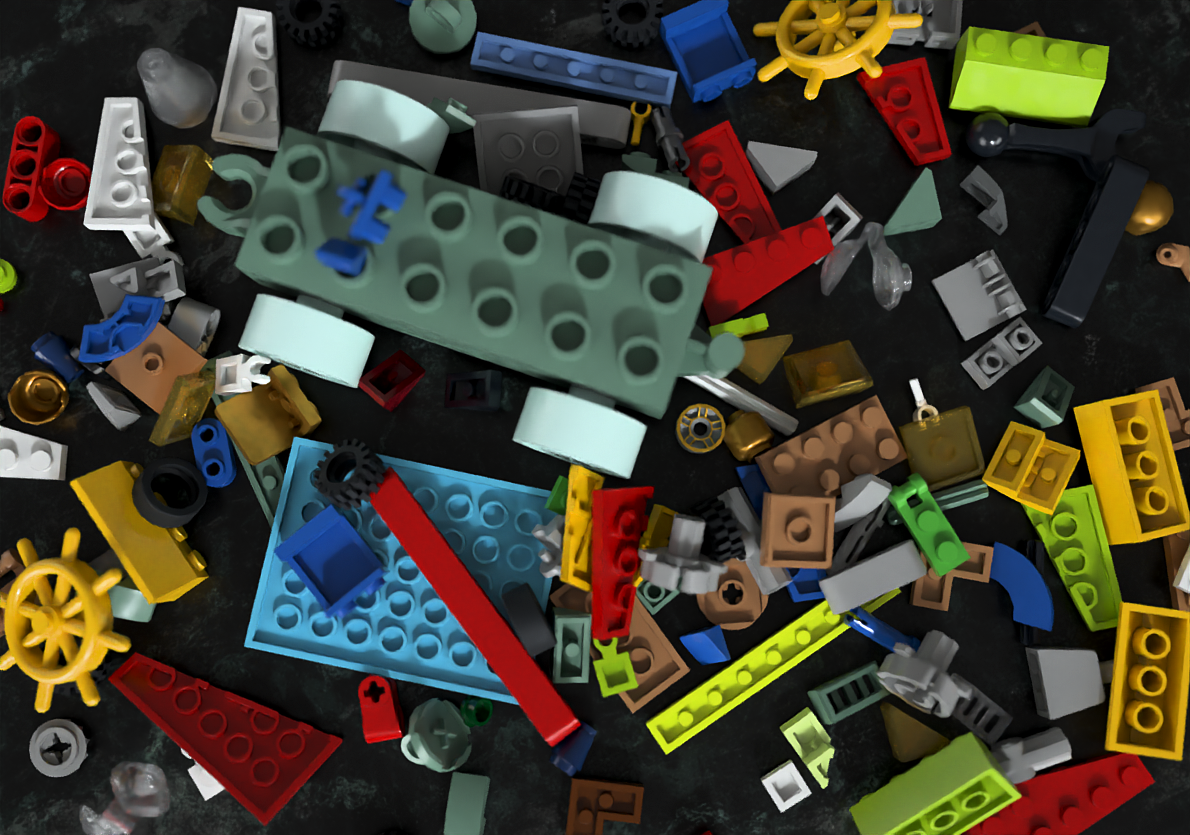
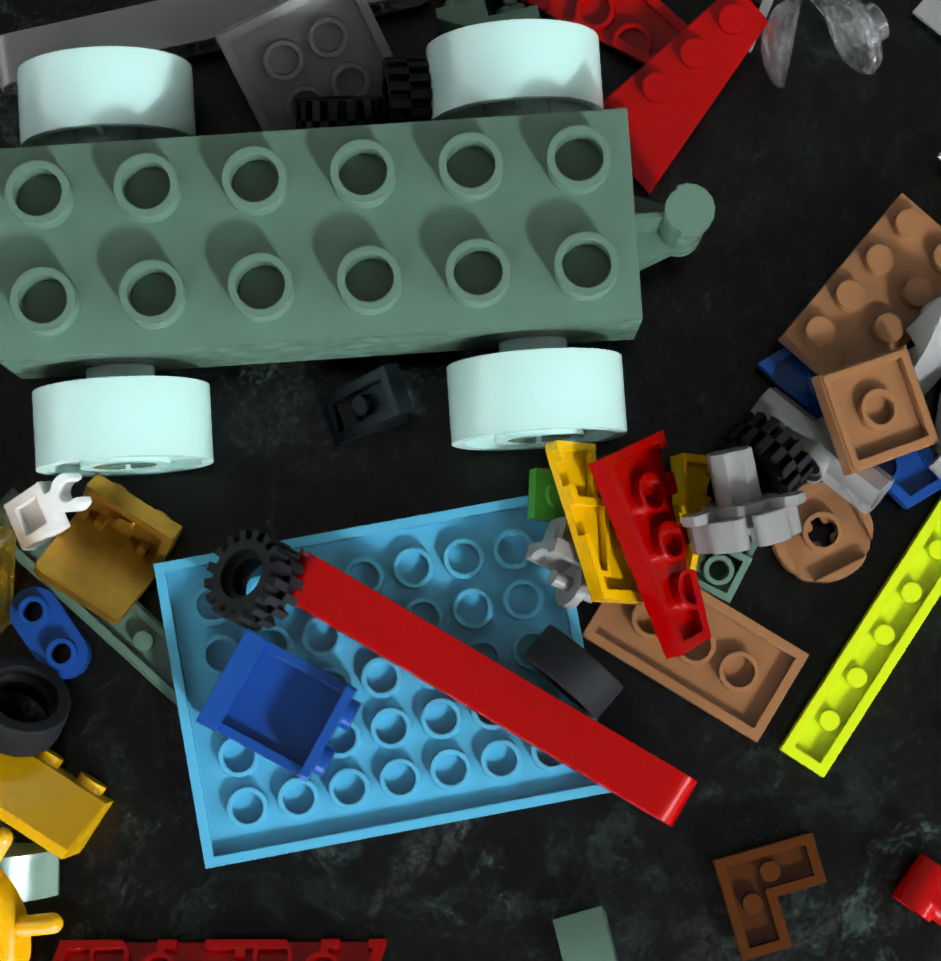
camera: 25 degrees left, 0 degrees up
blue slope [314,238,367,275] -> none
blue hips [336,170,407,245] -> none
dark red slope [358,349,426,412] -> none
red piece [358,674,405,744] -> none
sand green tile [401,698,472,772] -> none
sand green slope [426,97,477,134] -> none
dark green plate [460,694,493,727] -> none
dark blue cone [549,720,597,777] -> none
sand green slope [550,607,591,683] -> none
lime plate [593,637,638,697] -> none
wheel [675,404,726,454] -> none
blue slope [679,624,731,666] -> none
white axle [683,375,799,437] -> none
lime plate [706,313,769,339] -> none
pearl gold head [723,410,775,464] -> none
clear yellow slope [735,334,793,385] -> none
clear yellow slope [783,340,873,409] -> none

